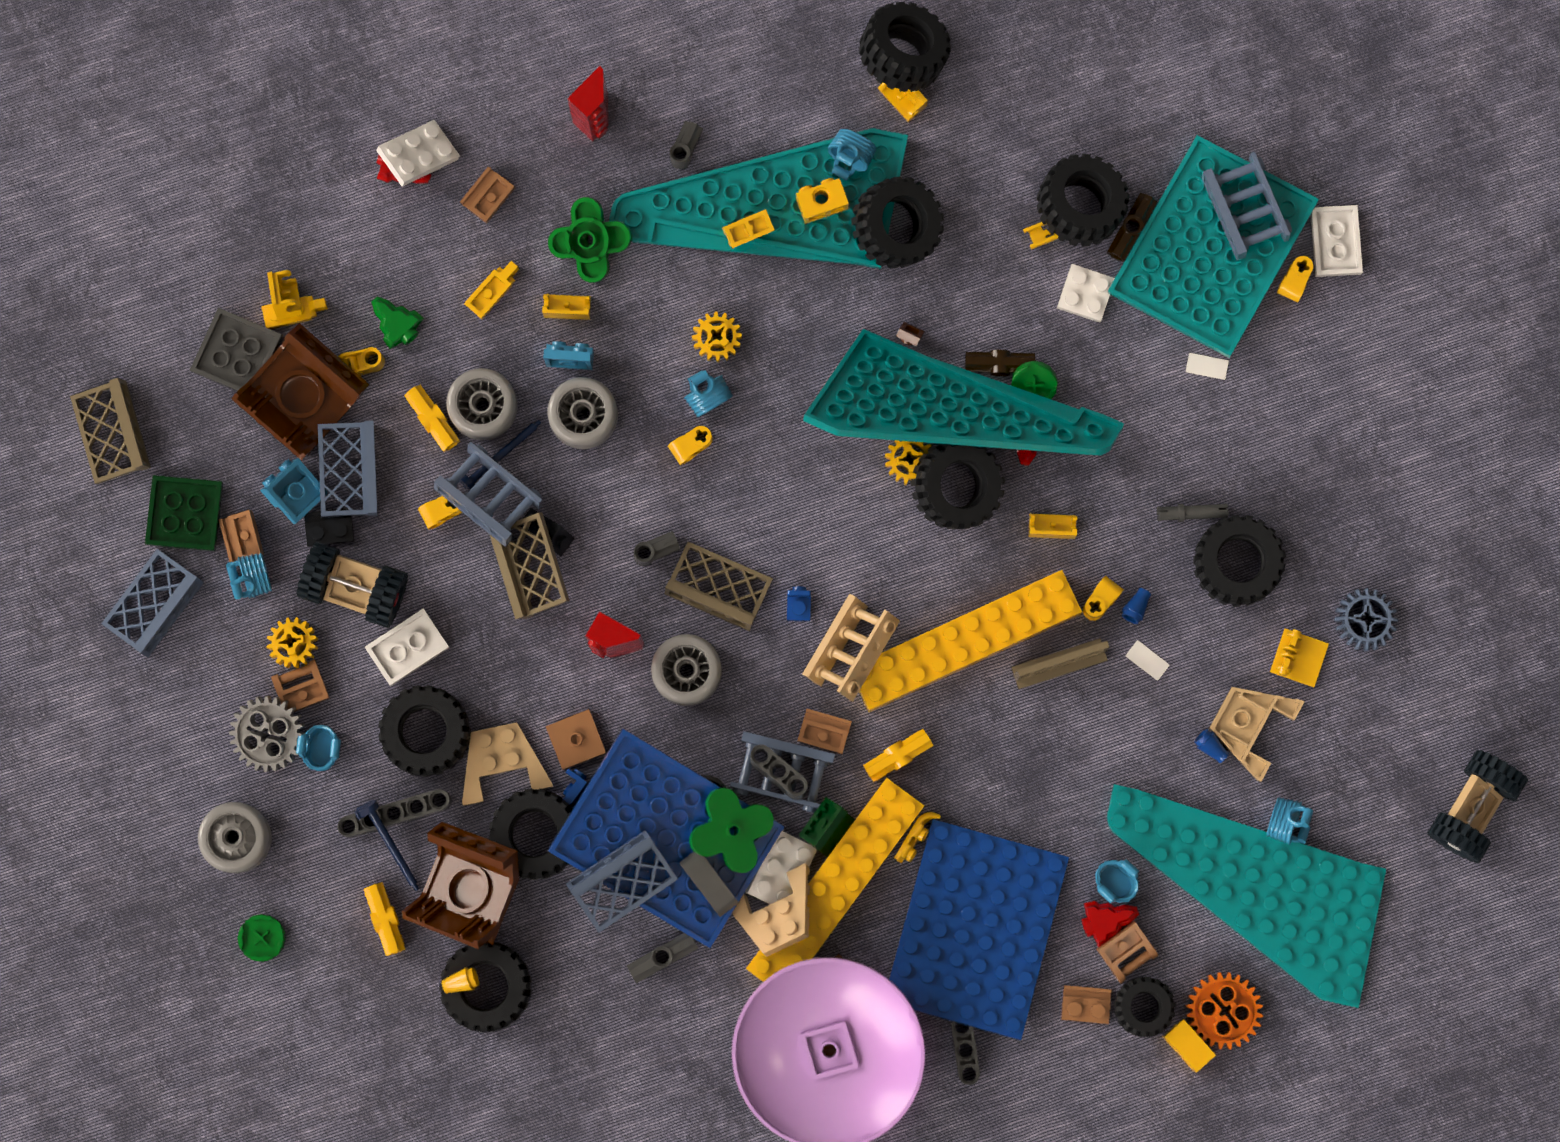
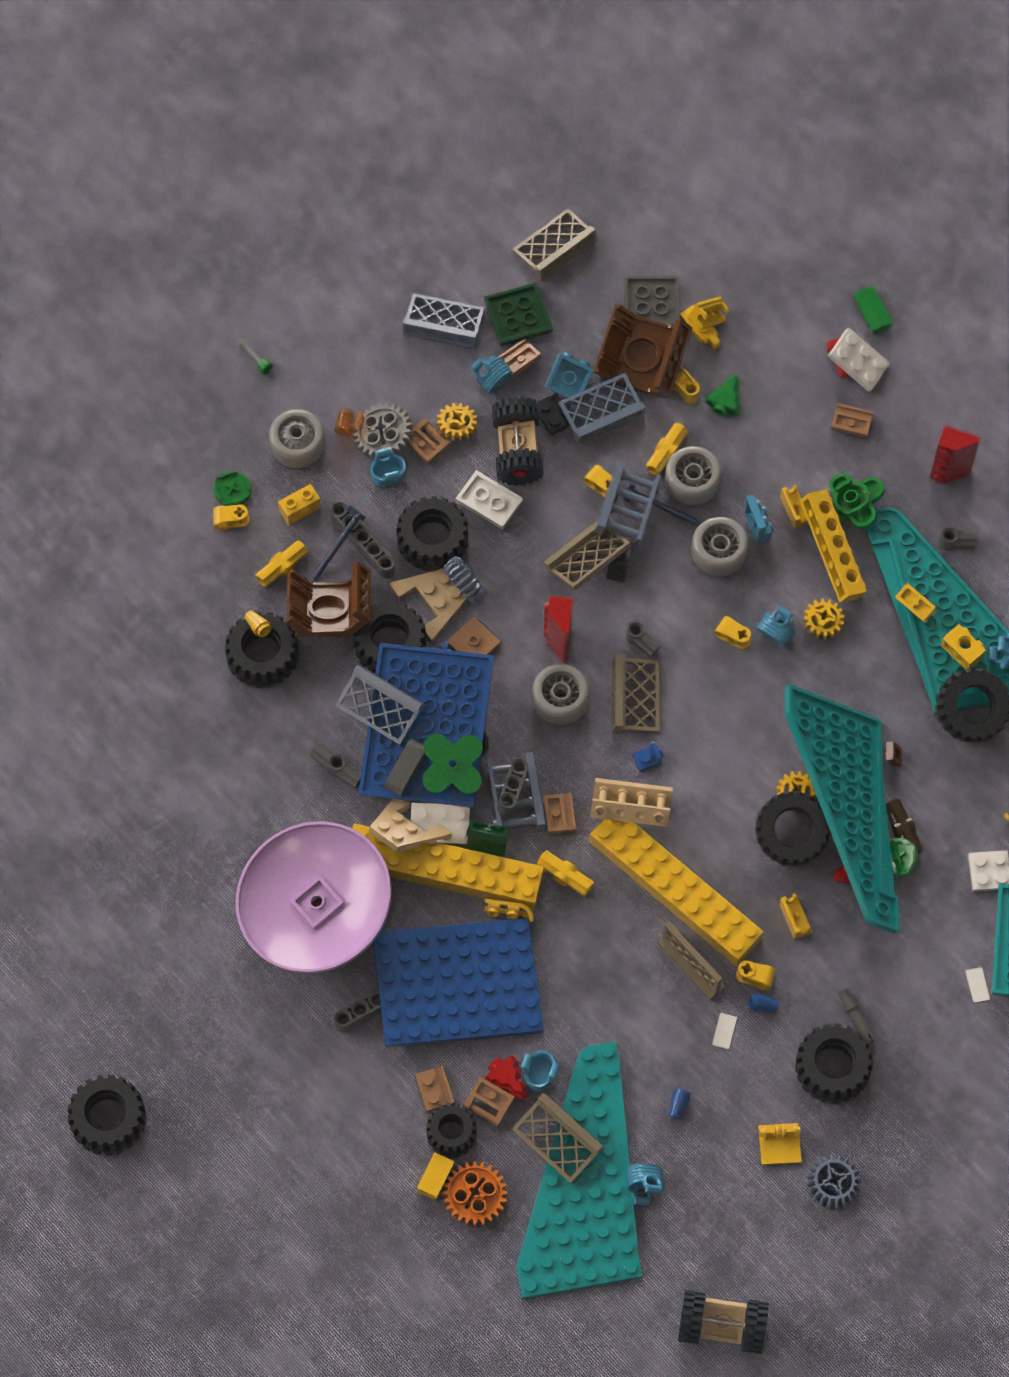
camera: 65 degrees right, 15 degrees down
yellow hinge [464,261,519,319] -> none
tan wing [1209,687,1304,782] -> none
none -> yellow piece [213,504,250,530]
none -> green hinge [239,340,274,375]
none -> yellow brick [278,484,321,526]
none -> clear orange piece [334,408,365,436]
none -> sand blue gear [444,556,487,604]
none -> dark tan fence [512,1092,604,1184]
none -> yellow brick [800,489,867,603]
none -> green piece [853,286,893,335]

